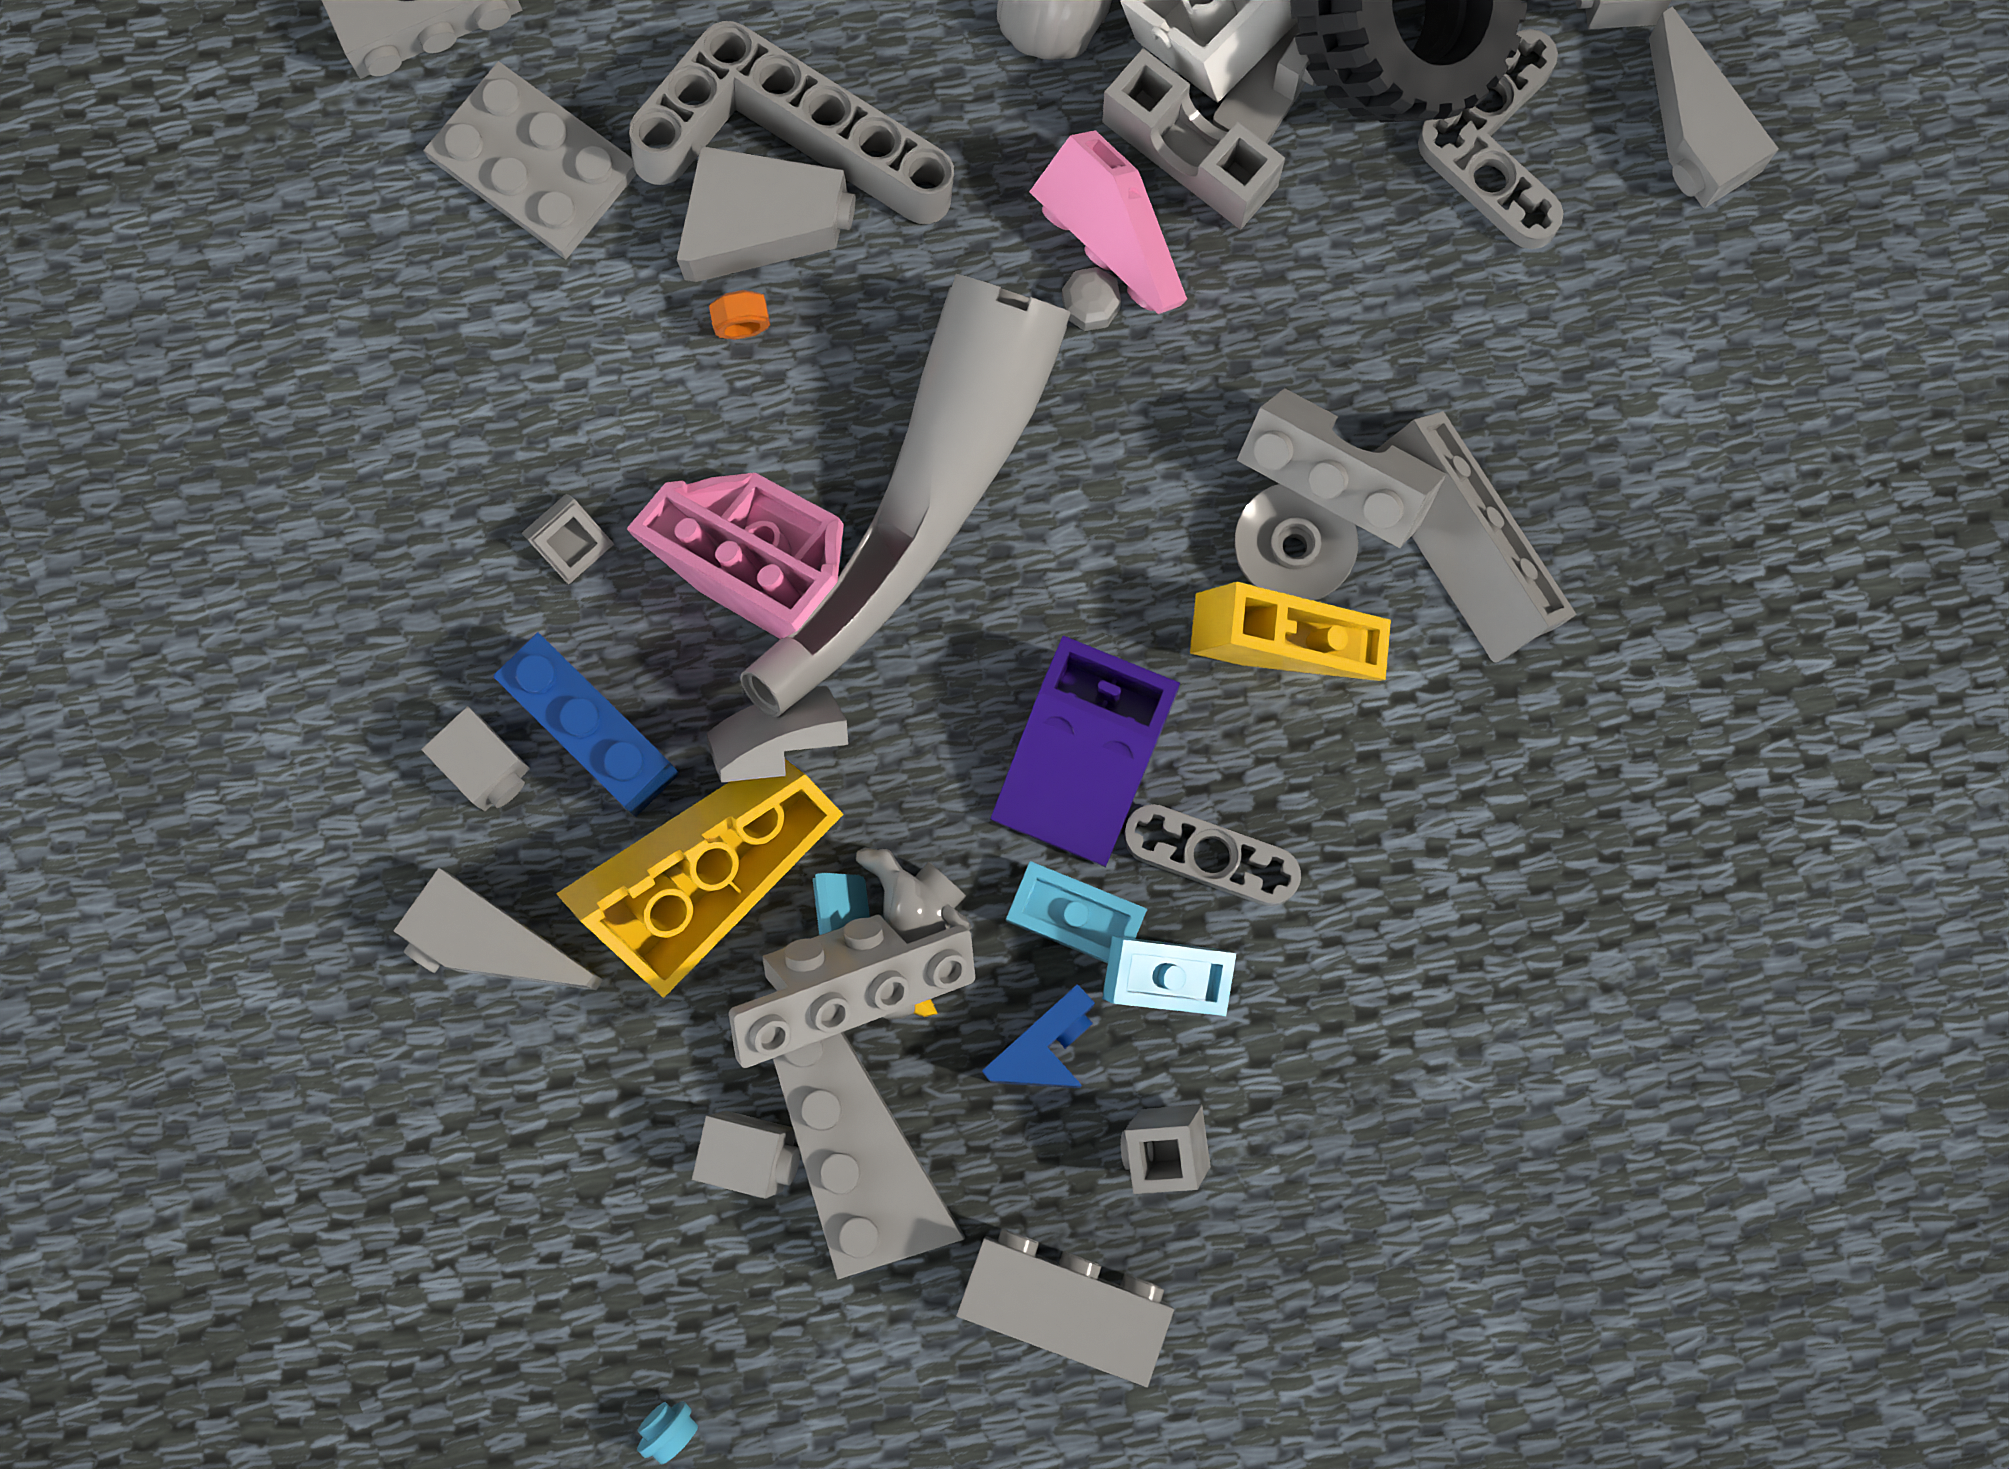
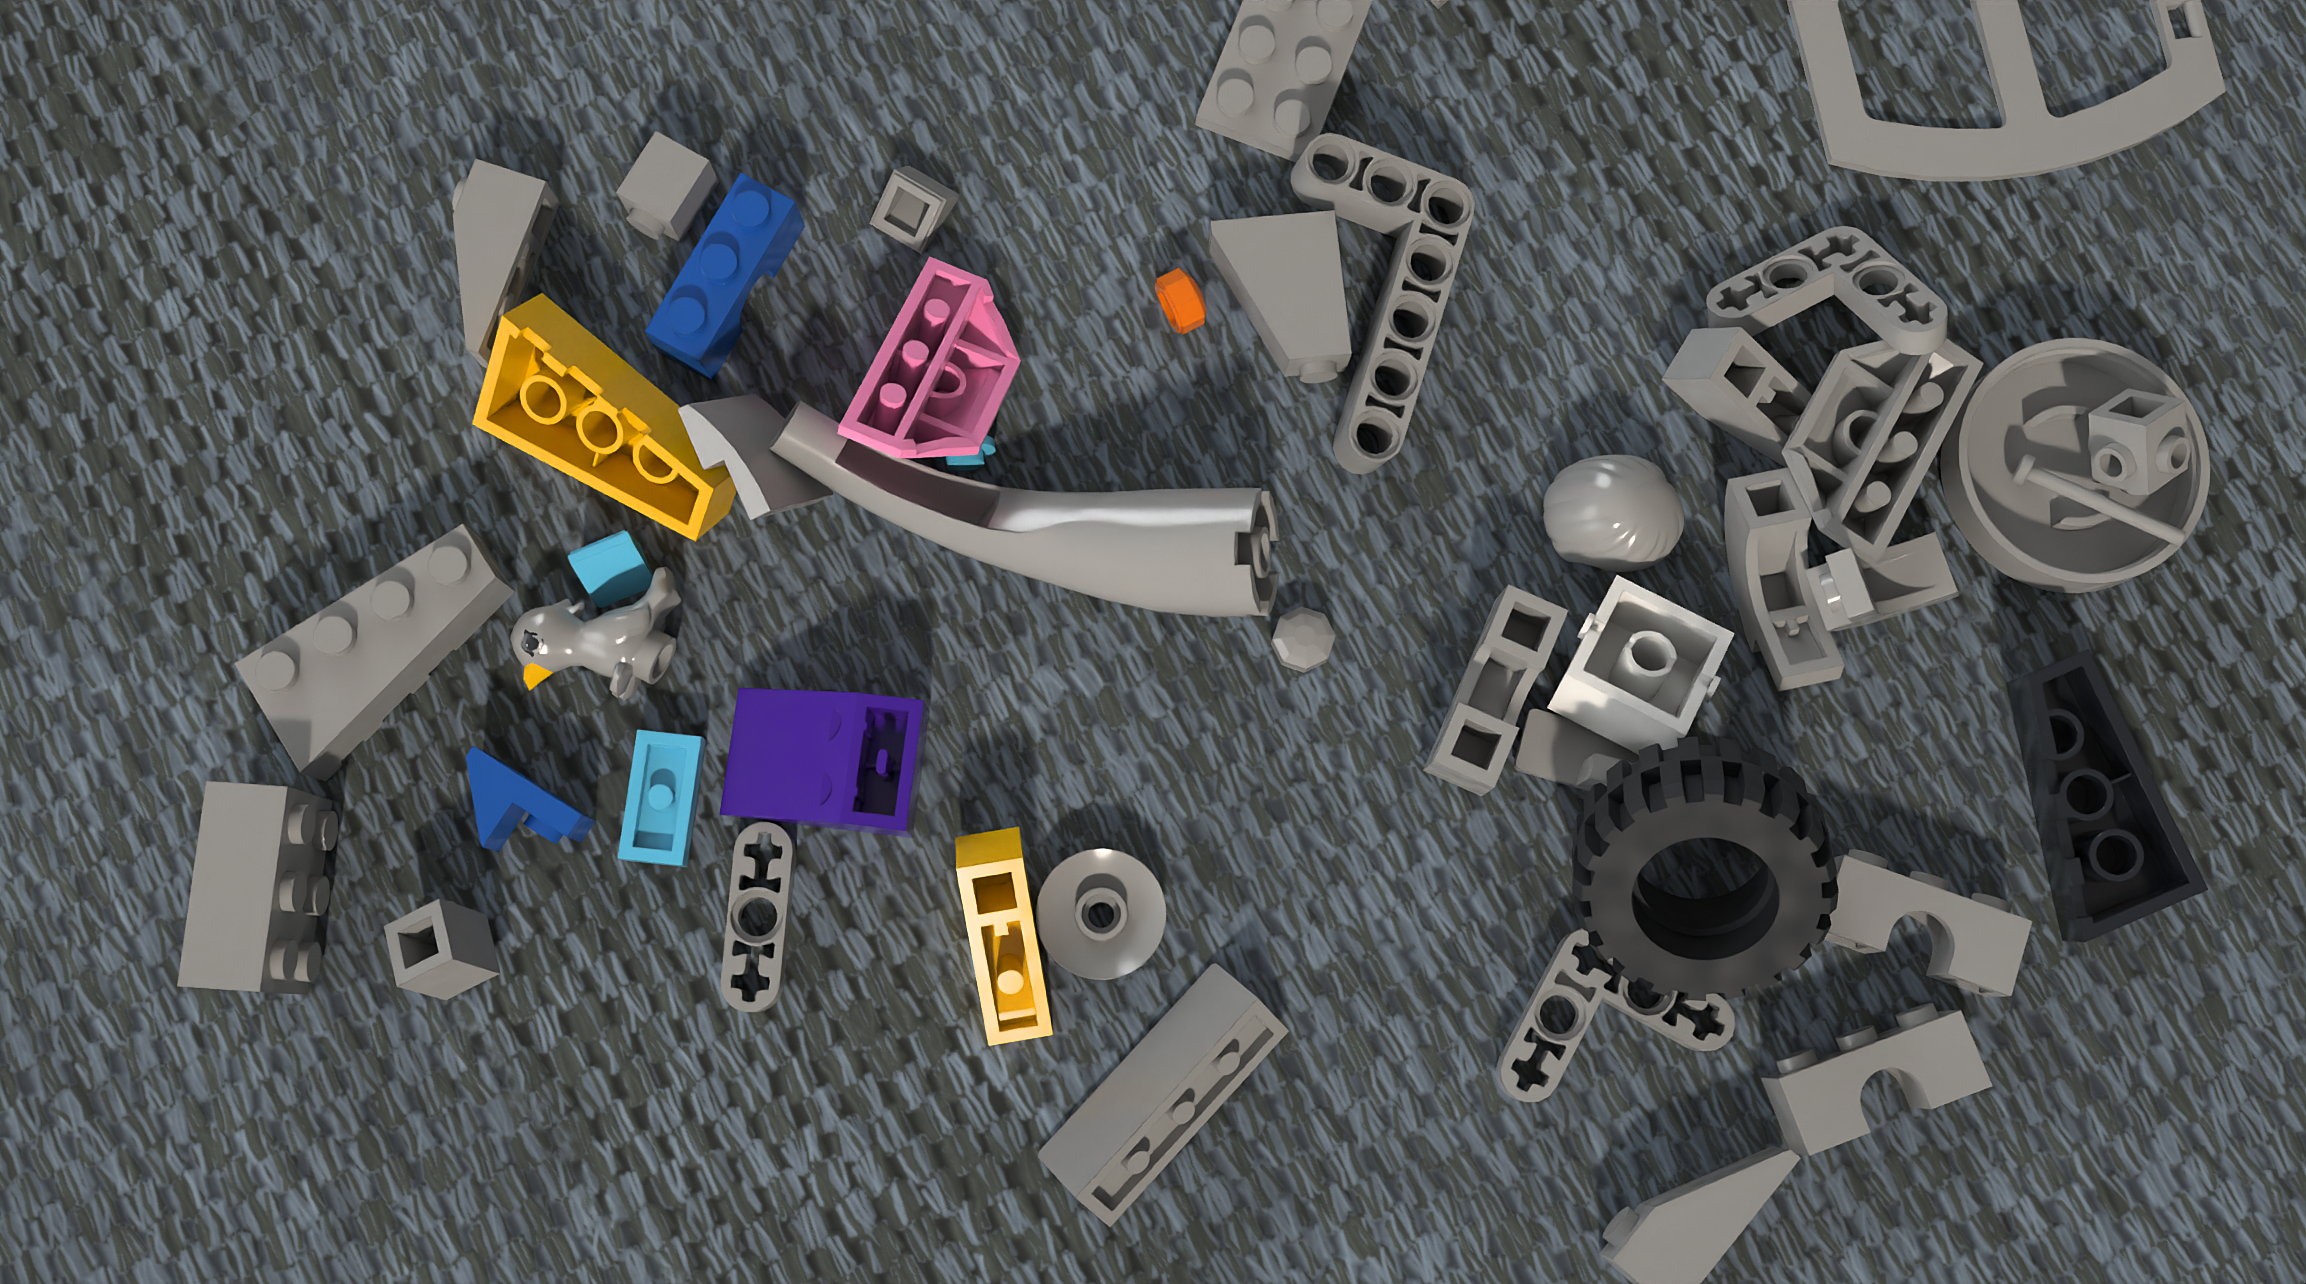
camera: 65 degrees right, 0 degrees up
medium azure plate [637,1401,698,1465] -> none
light grey brick [692,1110,800,1199] -> none
light grey bracket [729,914,975,1068] -> none
bright pink slope [1029,130,1187,314] -> none
plate [1102,936,1236,1016] -> none
light grey arch [1237,388,1447,548] -> none

